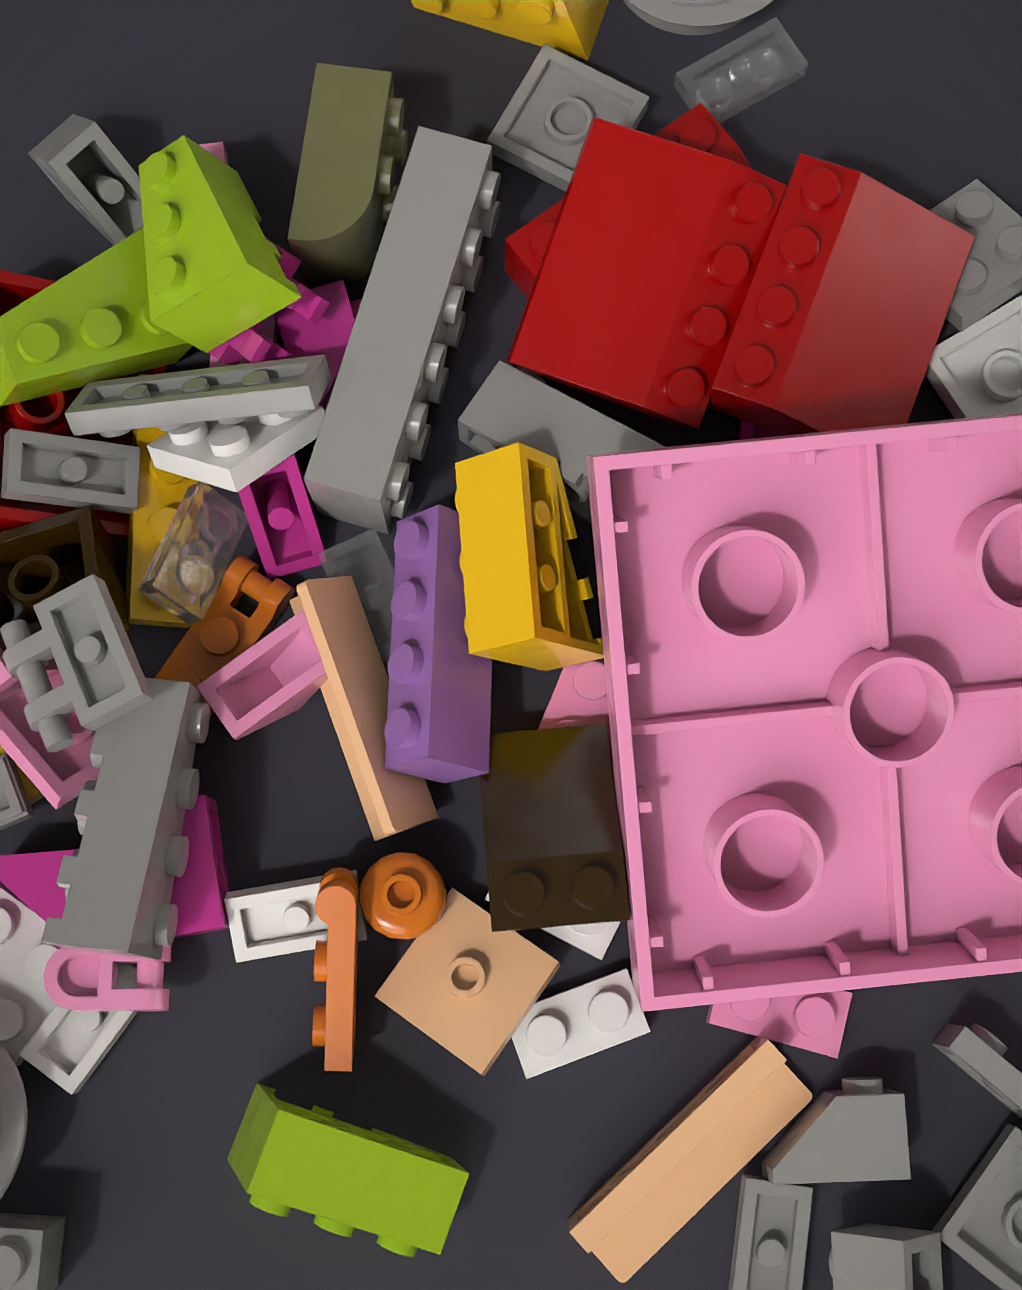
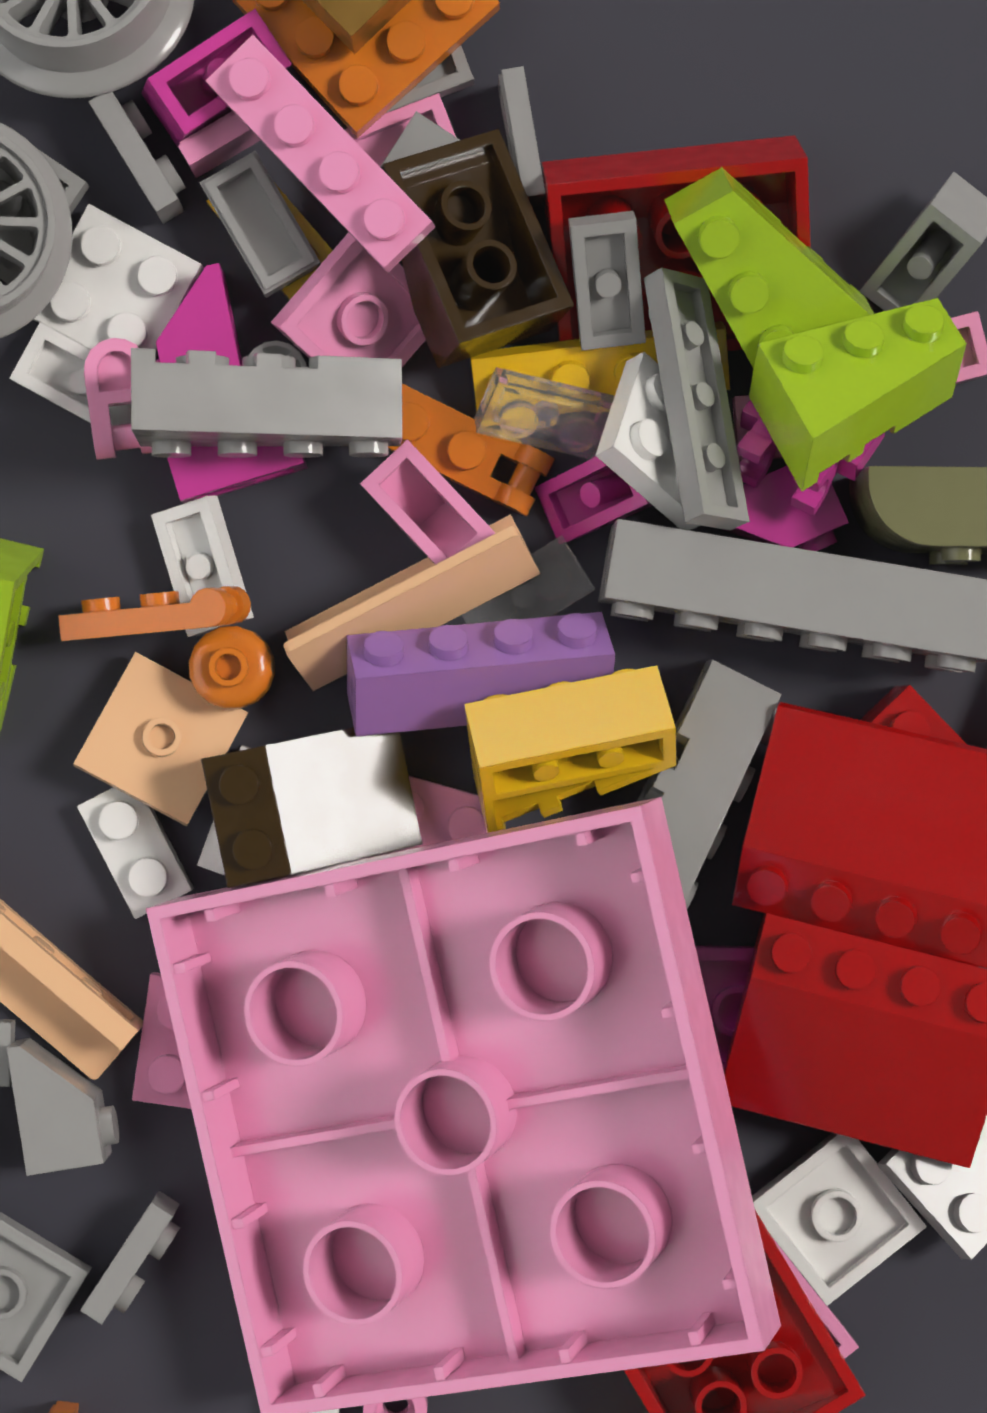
camera: 85 degrees right, 10 degrees up
light grey plate [0,574,154,752] -> none

